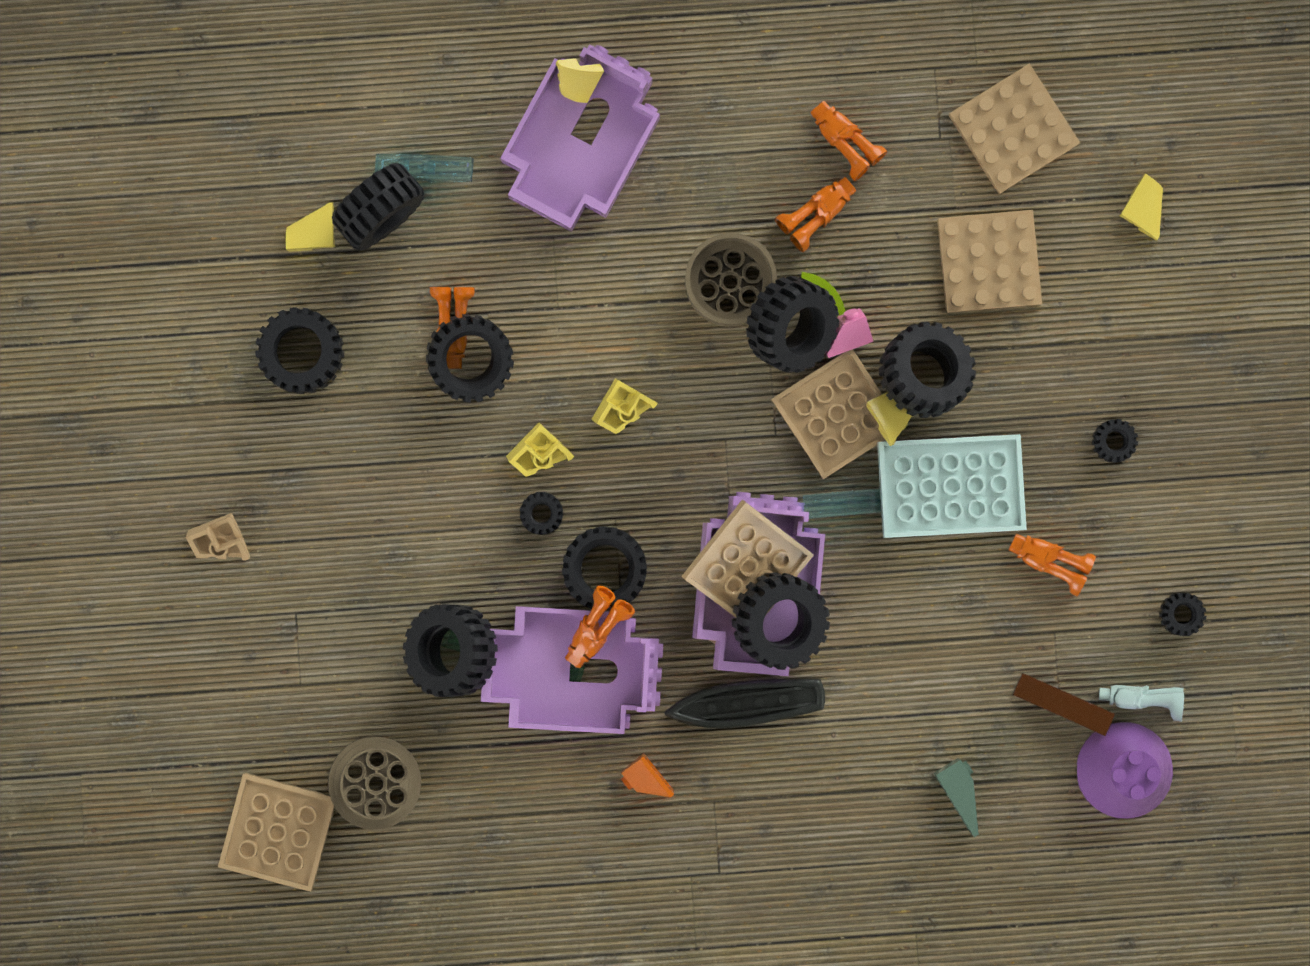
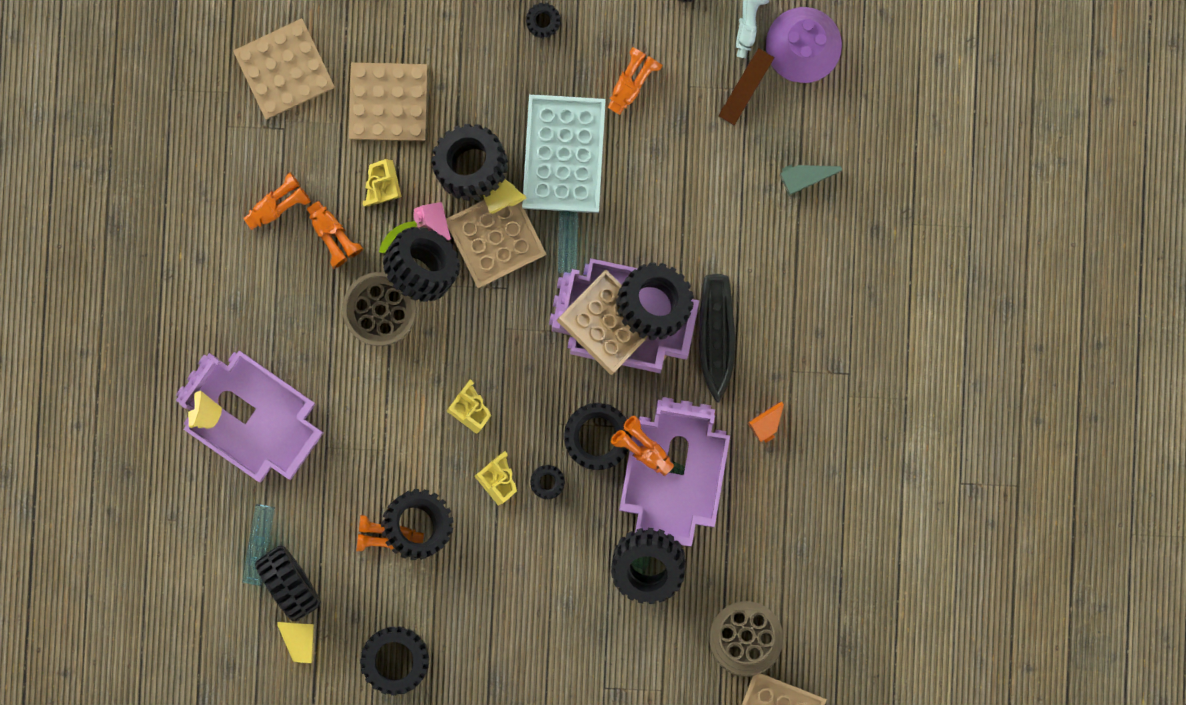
camera: 90 degrees left, 0 degrees up
none -> light yellow slope [363,159,402,207]

